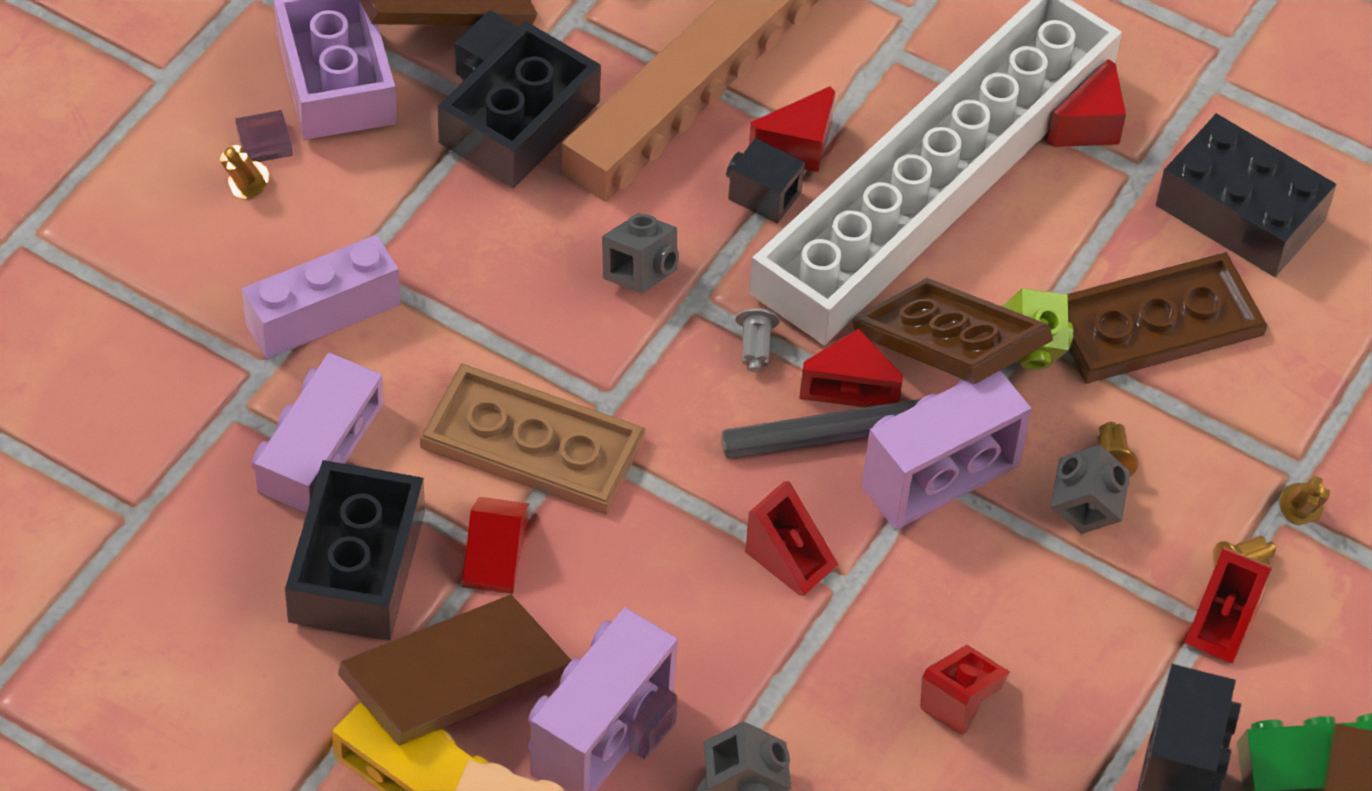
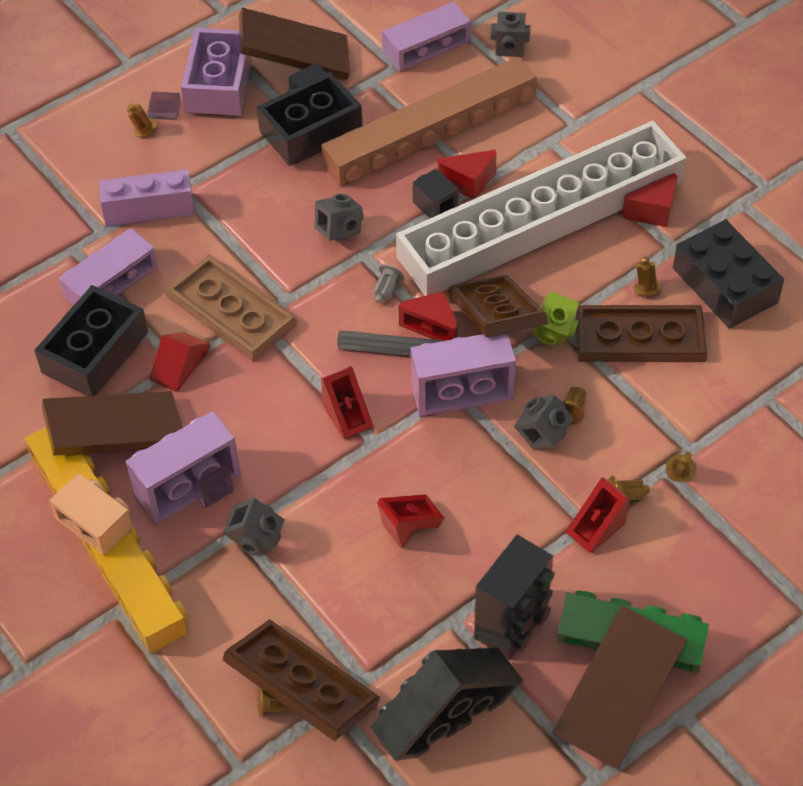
camera: 25 degrees right, 0 degrees up
none -> pearl gold piece [634,257,662,296]

